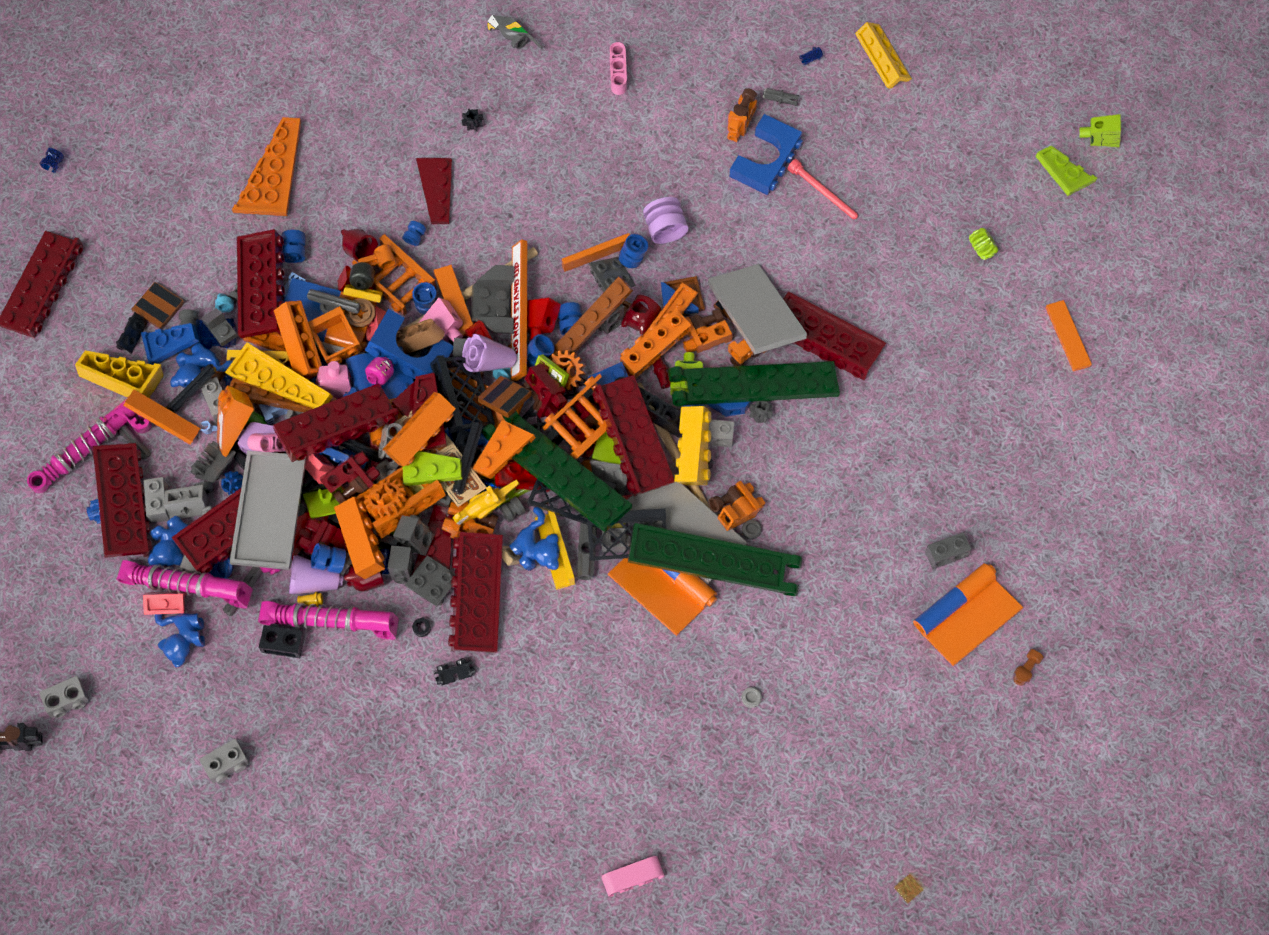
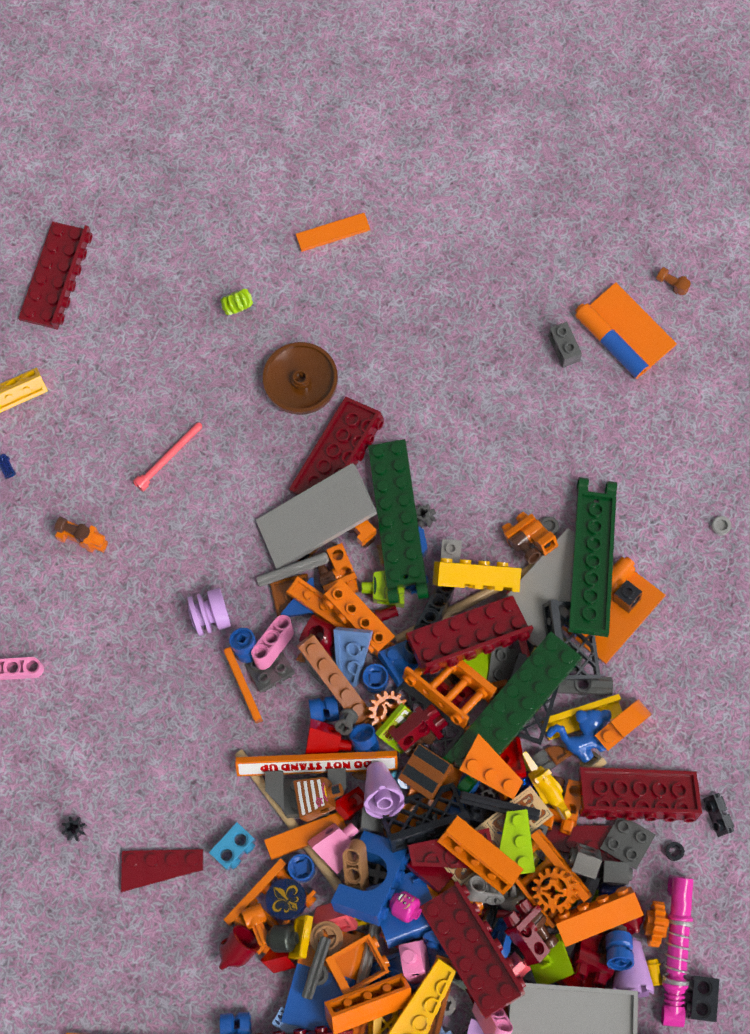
camera: 90 degrees left, 5 degrees up
blue wheel [402,221,426,246] -> none
blue arch [729,114,803,195] -> none
dark grey axle [763,88,799,106] -> none
lime wing [1035,146,1097,196] -> none
lime torso [1079,114,1121,147] -> none
none -> dark red bracket [18,221,93,330]
none -> dark azure brick [209,822,256,871]
none -> bright pink beam [251,615,294,670]
none -> light grey axle [256,552,329,587]
none -> reddish brown dish [263,342,338,415]
none -> clear blue tile [265,878,307,921]
none -> dark orange torso [293,777,344,822]
none -> medium blue wing [334,627,373,687]
none -> dark grey bush [335,708,358,735]
none -> blue wheel [363,664,389,694]
none -> dark orange tile [545,746,573,766]
none -> orange arch [594,699,652,751]
none -> black brick [614,580,642,613]
none -> orange gear [643,901,669,948]

